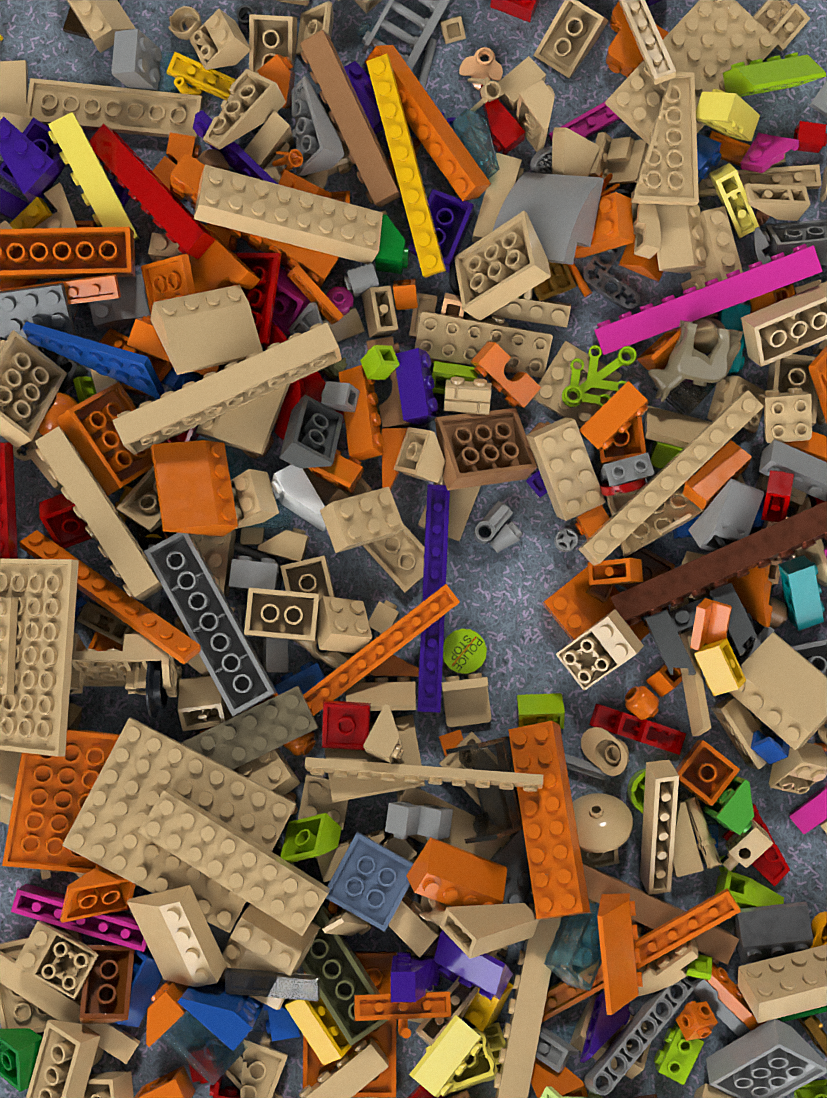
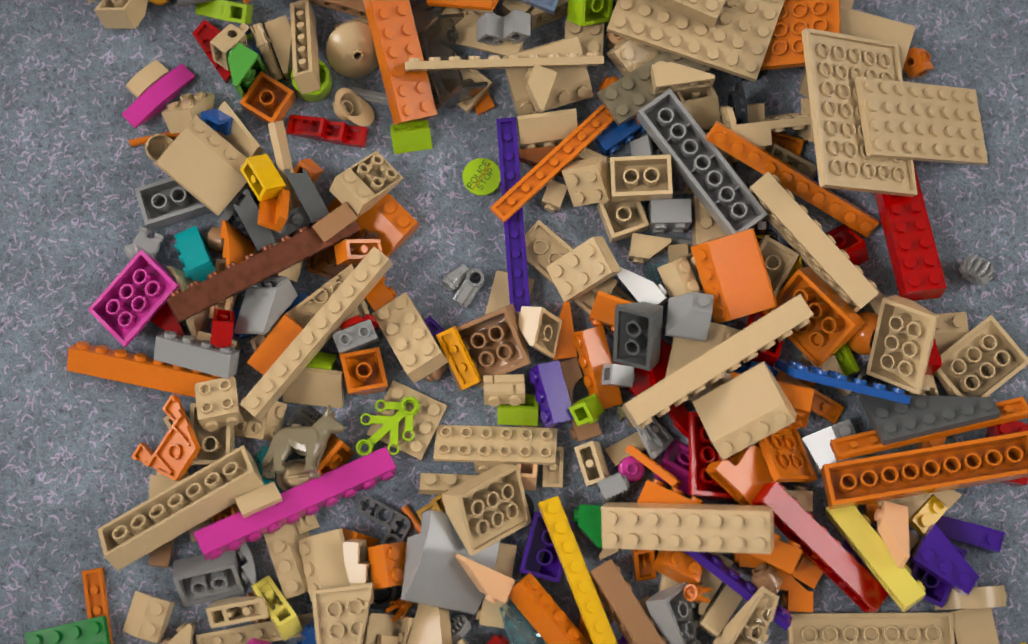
camera: 165 degrees right, 5 degrees down
red tile [322,700,371,751] -> none
orange slope [393,278,418,310] -> none
tan bracket [442,673,491,727] -> none
orange arch [471,341,541,408] -> none
light grey wheel [554,528,578,552] -> none
orange brick [579,381,649,451] -> none
orange head [625,686,659,720] -> none
none -> tan tile [235,481,282,518]
none -> medium nougat slope [312,202,358,243]
none -> light orange plate [436,326,482,390]
none -> light nougat slope [456,553,516,604]
none -> tan slope [650,61,715,94]
none -> light grey slope [665,292,713,342]
none -> light nougat slope [874,501,910,569]

